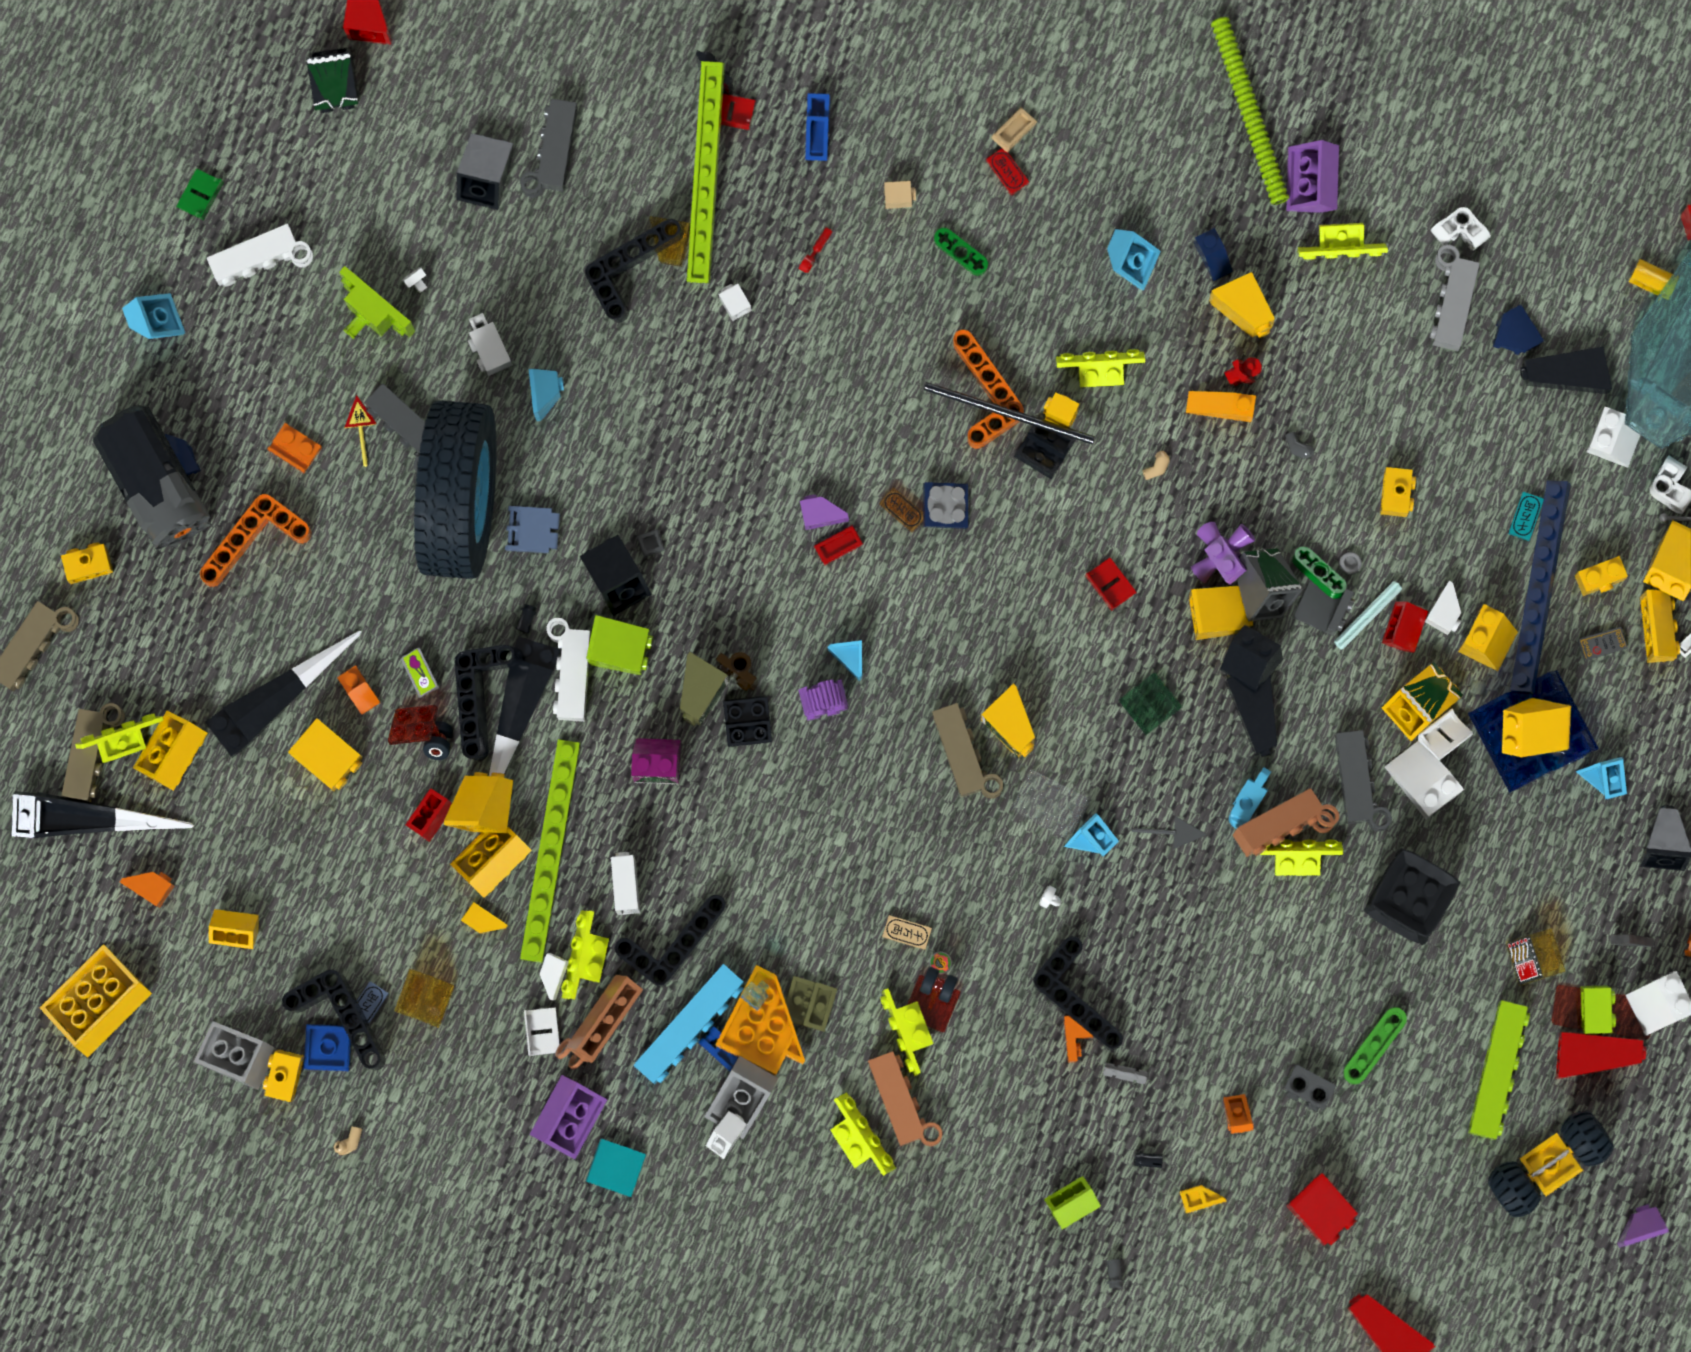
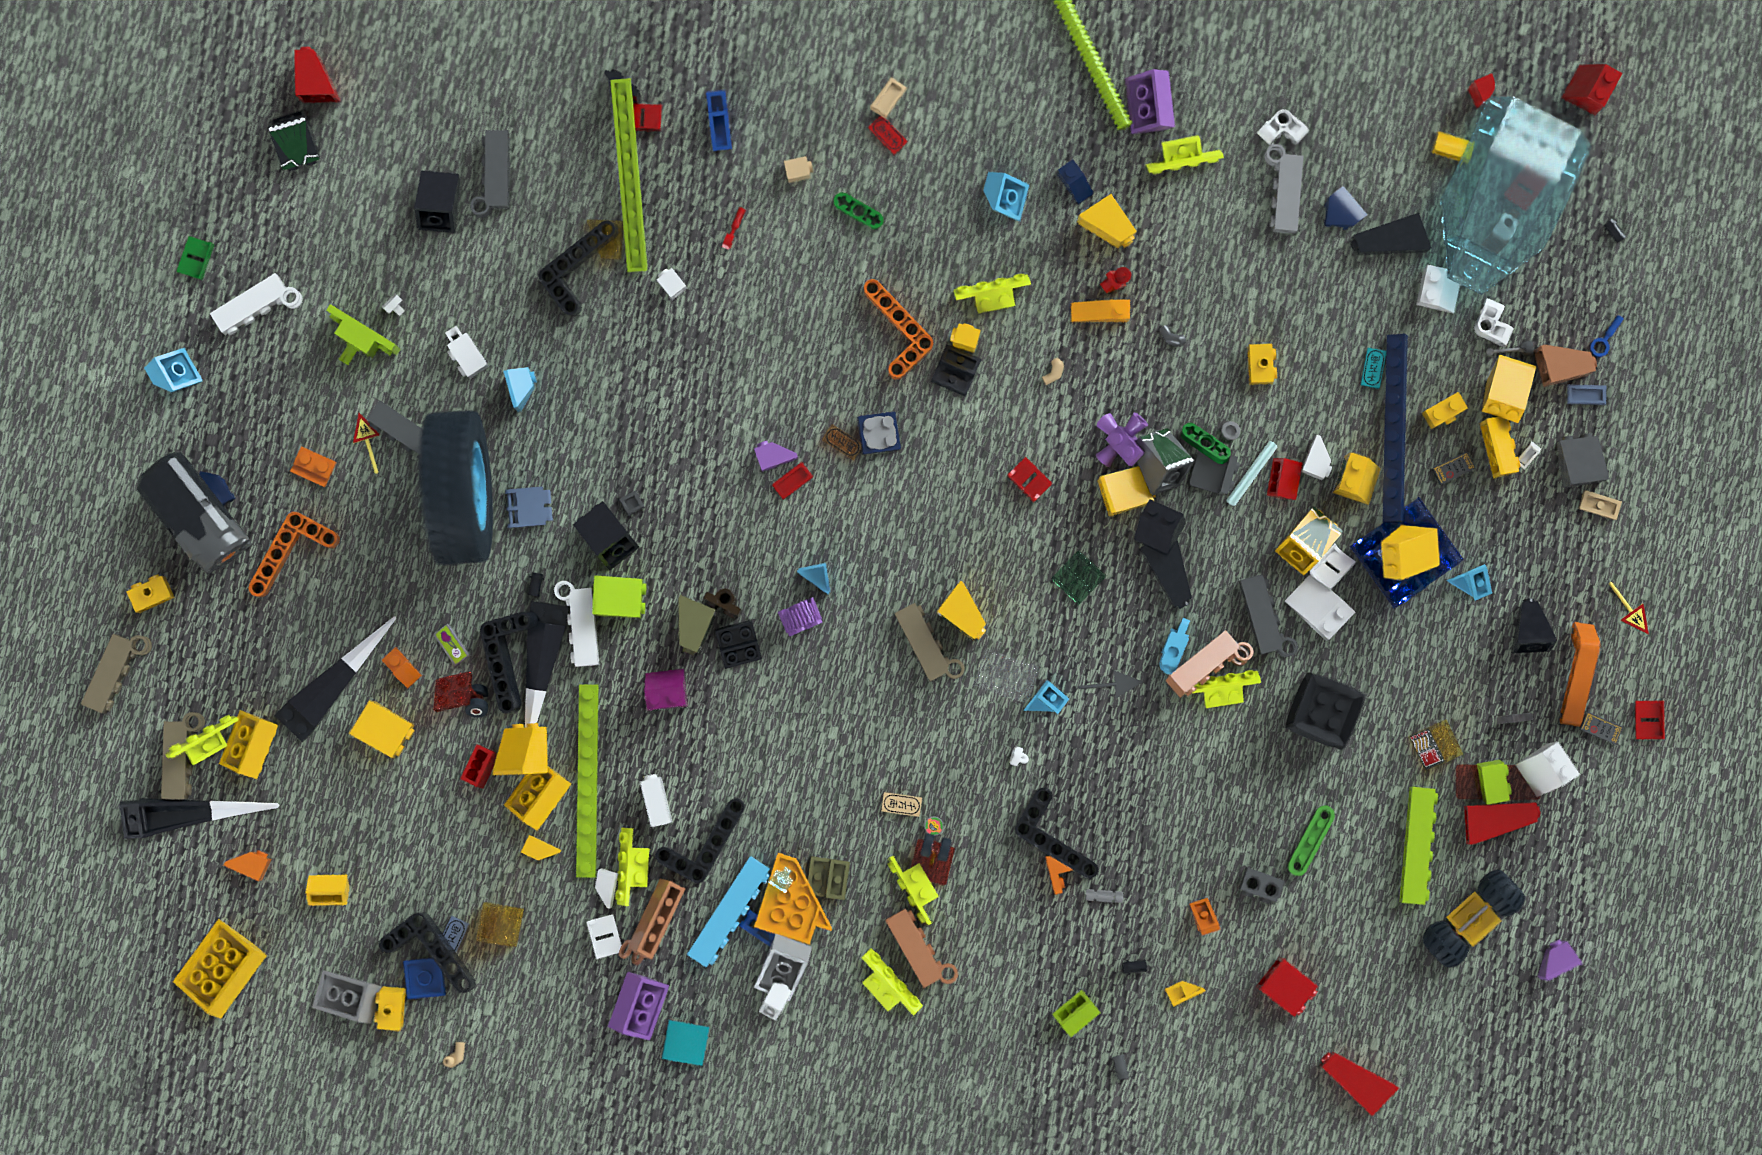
camera: 15 degrees left, 5 degrees up
black piece [924,382,1095,444] -> none

